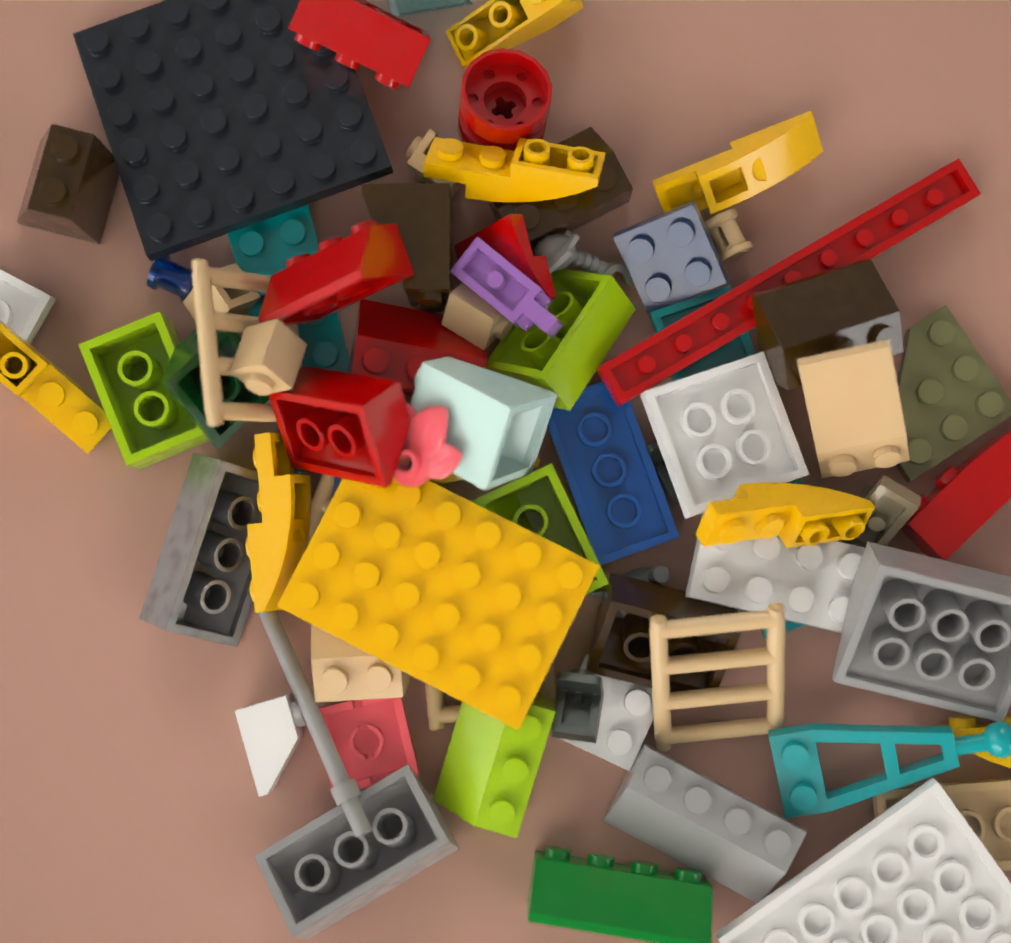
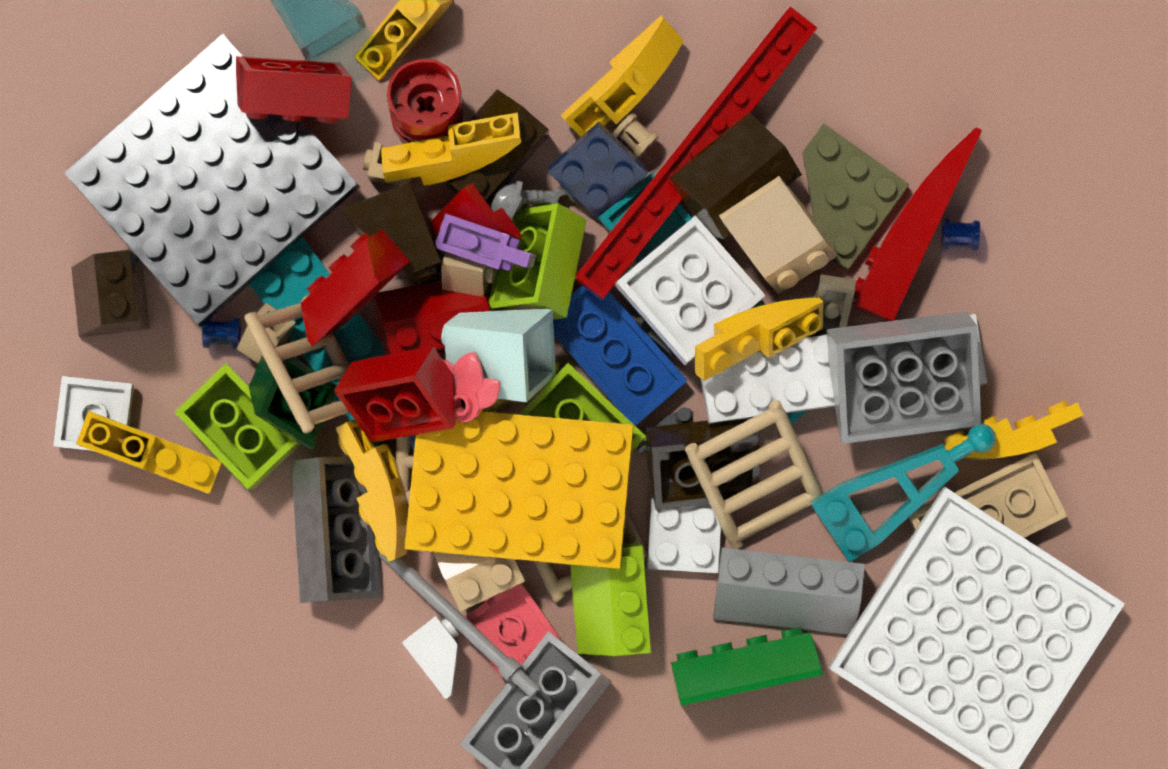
camera: 20 degrees left, 0 degrees up
tan brick [229,319,307,396] -> none
pearl dark grey bracket [551,669,604,743] -> none

